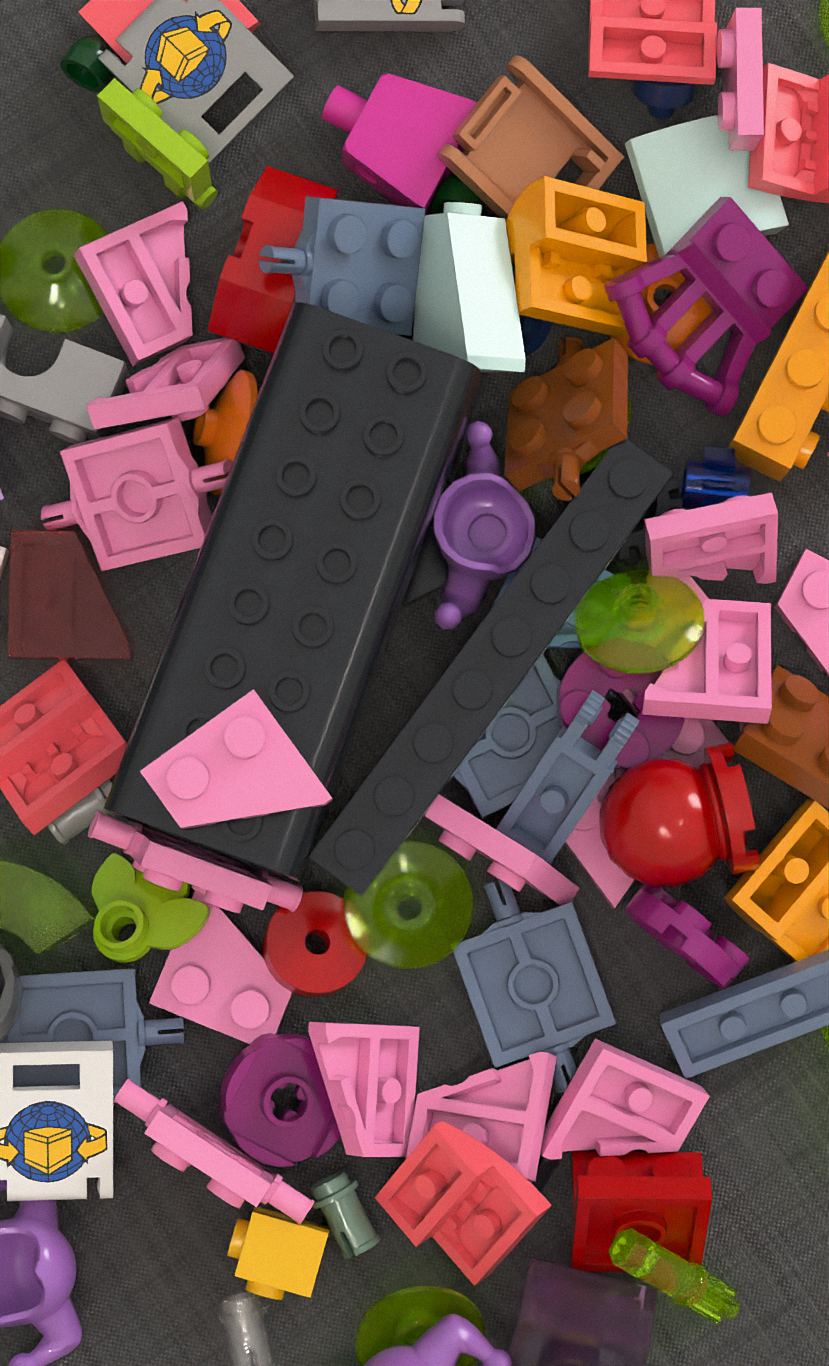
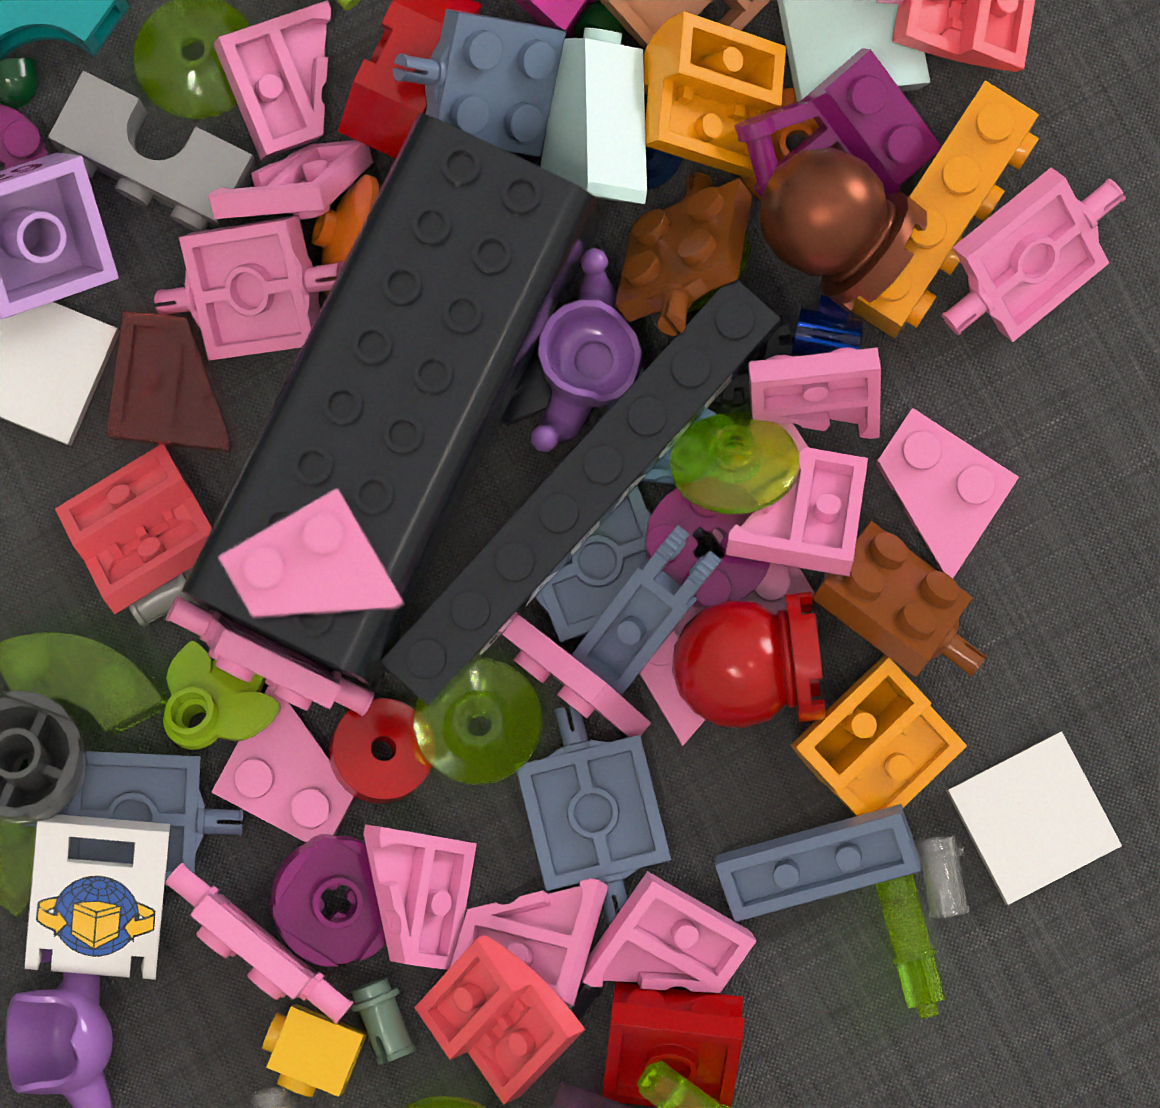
camera: 15 degrees right, 0 degrees up
magenta plate [624,883,750,989] -> none
none -> copper tile [759,148,927,312]

